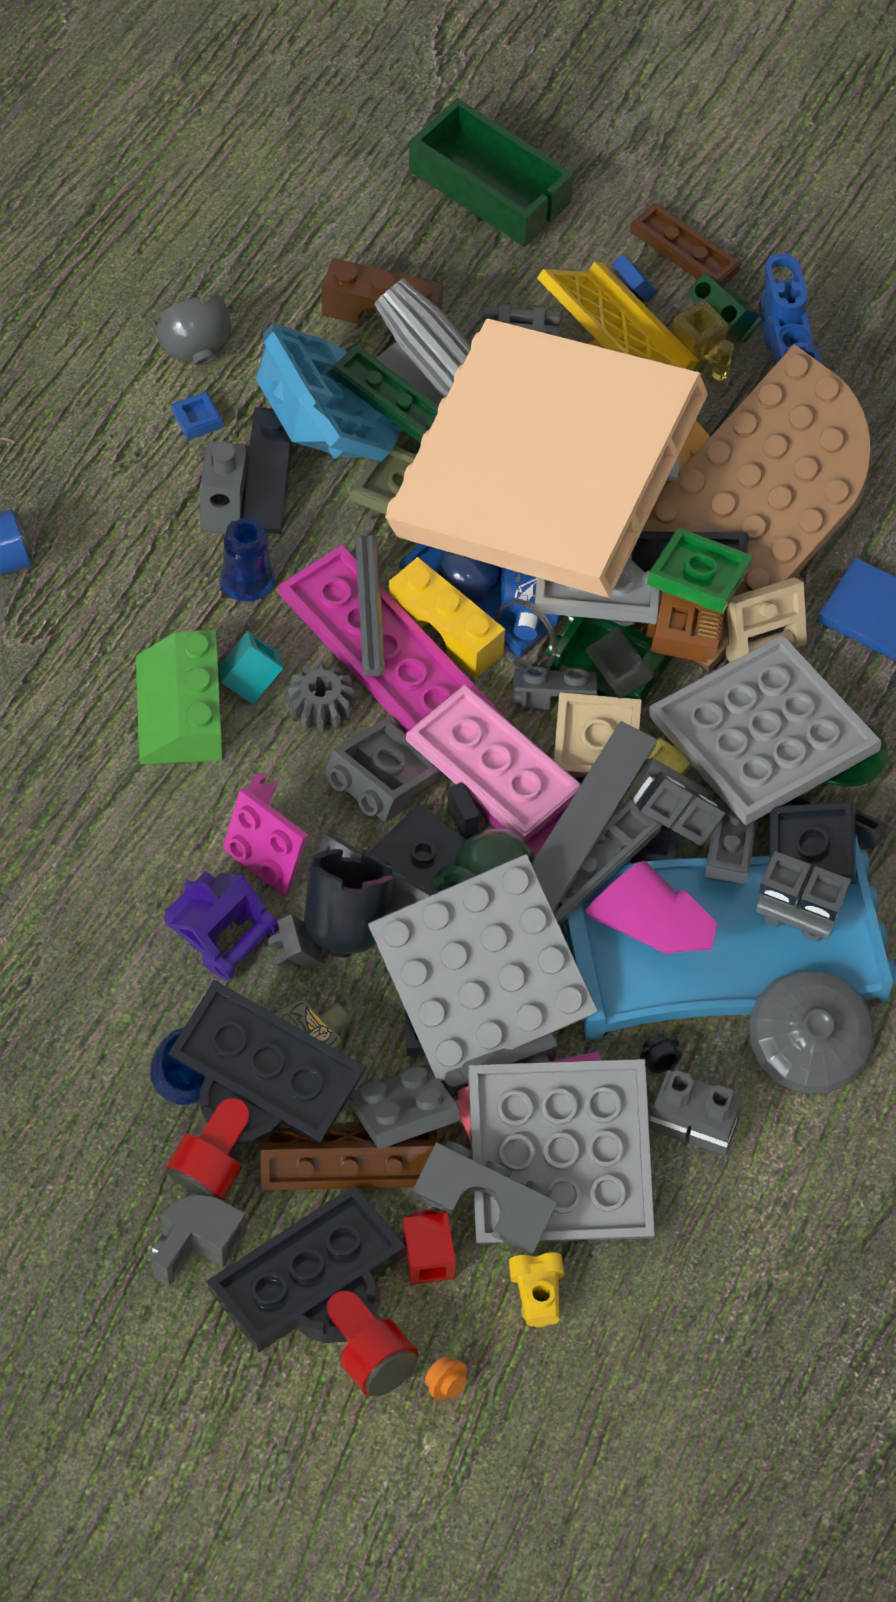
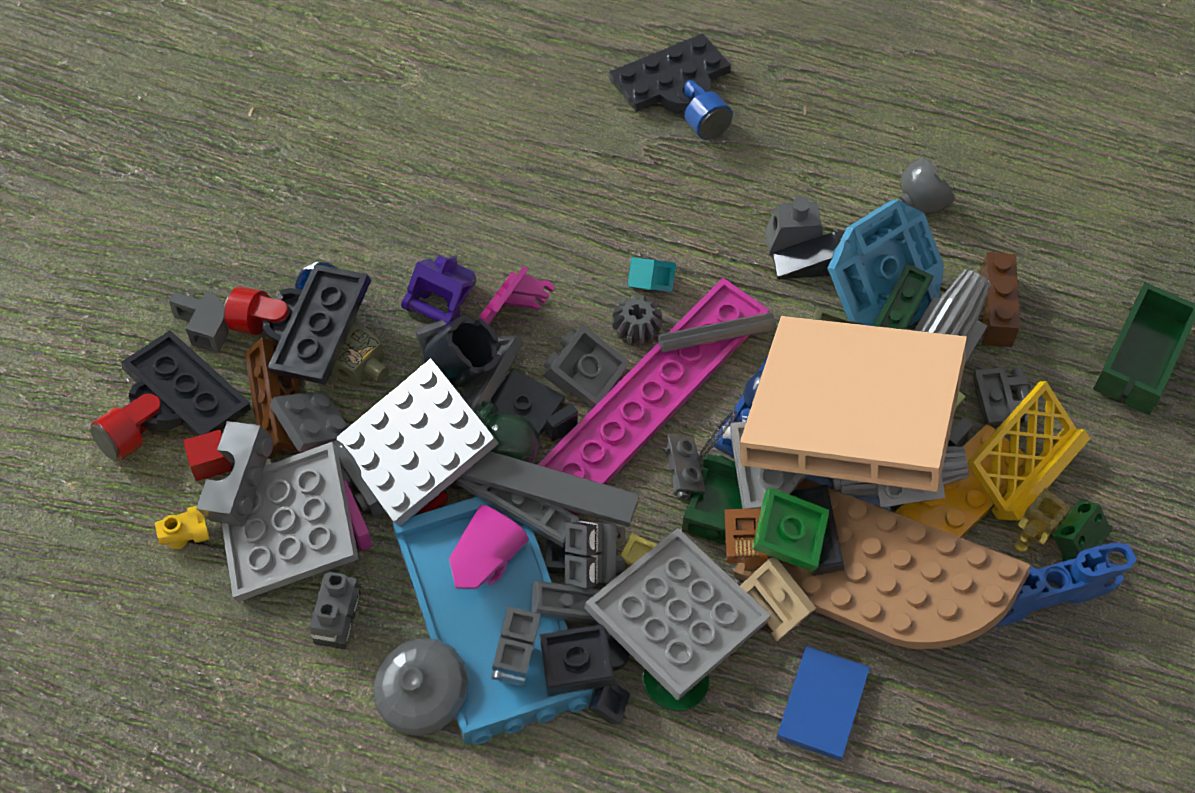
camera: 80 degrees right, 0 degrees up
bright green slope [136,630,222,764] -> none
blue tile [171,391,223,441] -> none
clear blue plant [219,516,275,602] -> none
yellow arch [389,557,505,679] -> none
bright pink tile [406,684,581,843] -> none
orange plate [425,1356,467,1401] -> none
tan plate [554,692,642,778] -> none
clear smoke tile [585,628,654,699] -> none
blue tile [612,254,658,302] -> none
reddish brown tile [630,202,741,284] -> none
black plate [640,1034,681,1073] -> none

